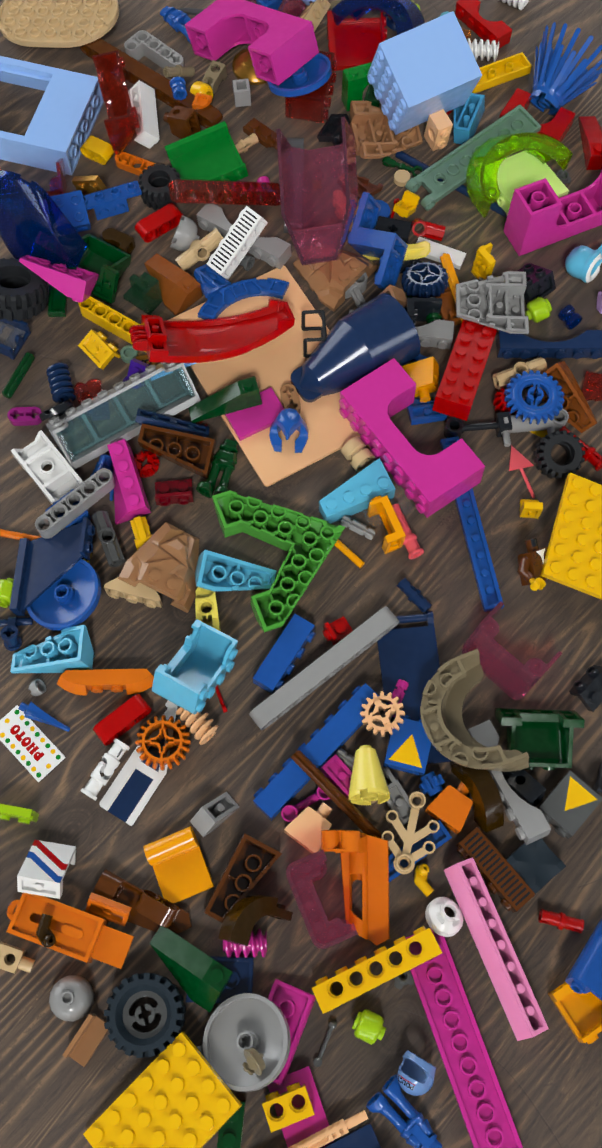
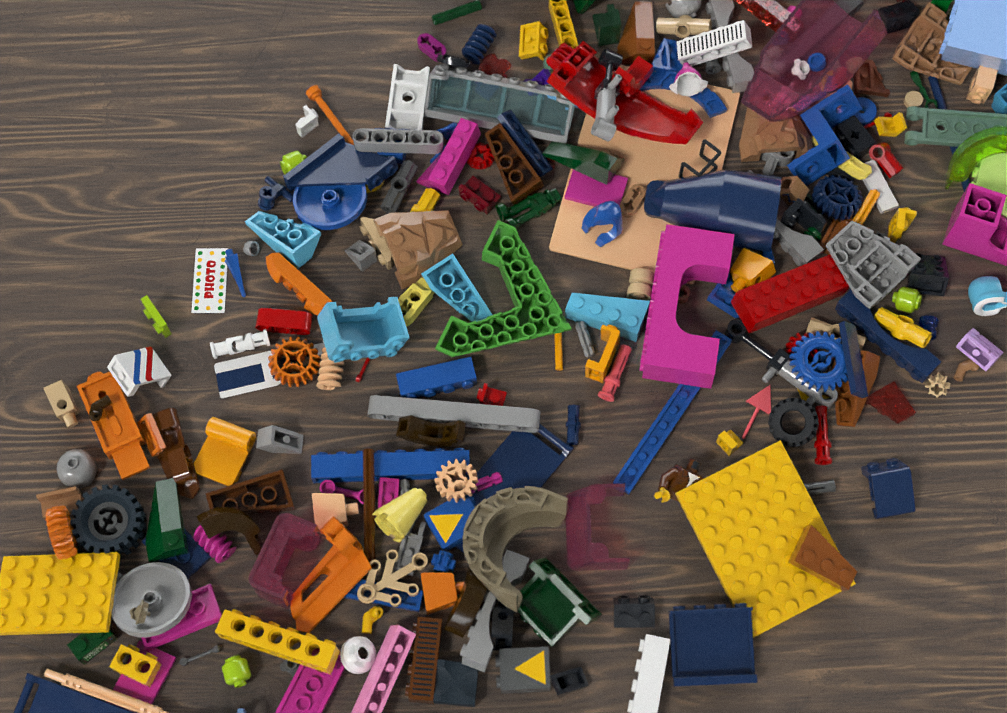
camera: 45 degrees right, 0 degrees up
none -> orange gear [45,505,78,560]
none -> light grey slope [345,240,377,272]
none -> dark brown arch [396,415,466,447]
none -> light grey piece [591,48,623,142]
none -> red arch [615,56,654,97]
none -> white hat [669,63,708,97]
none -> white plate [791,59,810,80]
none -> blue tile [807,53,827,72]
none -> dark blue tile [839,321,868,398]
none -> yellow piece [874,307,932,348]

